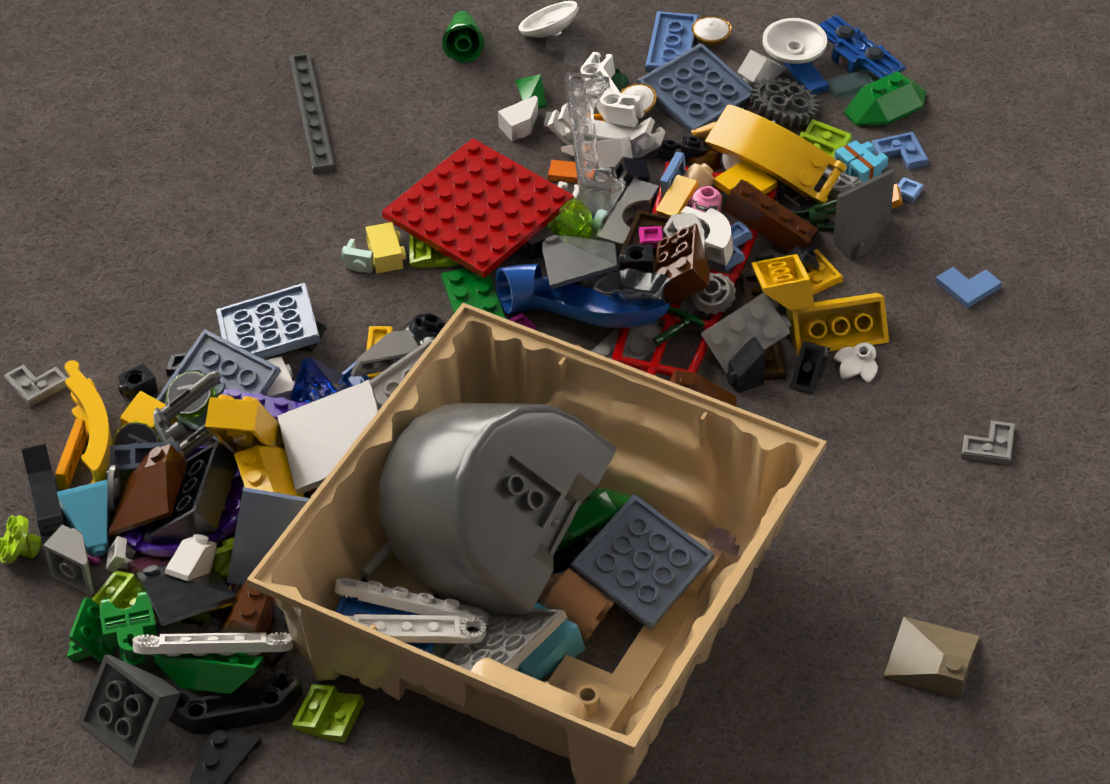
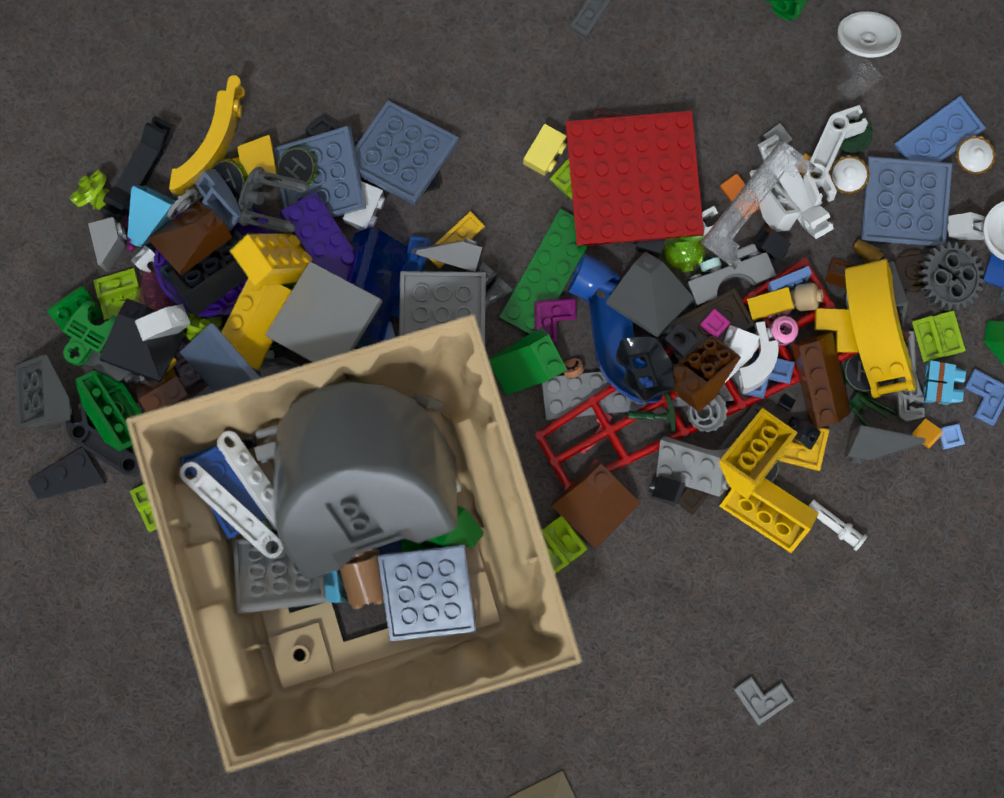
camera: 40 degrees right, 35 degrees up
light grey tile [3,364,67,407] -> none
light orange tile [55,419,88,490] -> none
black brick [118,363,158,402] -> none
white plate [133,632,293,657] -> none
light aqua bracket [341,239,374,273] -> none
black piece [405,313,446,341] -> none
white slope [498,96,538,142] -> none
green slope [516,74,547,108] -> none
black slope [657,136,705,159] -> none
slope [706,527,740,556] -> none
black slope [790,341,831,394] -> none
white plate [834,343,878,383] -> none
medium blue tile [935,267,1002,308] -> none
none -> light grey piece [254,442,275,464]
none -> white pin [809,500,867,551]

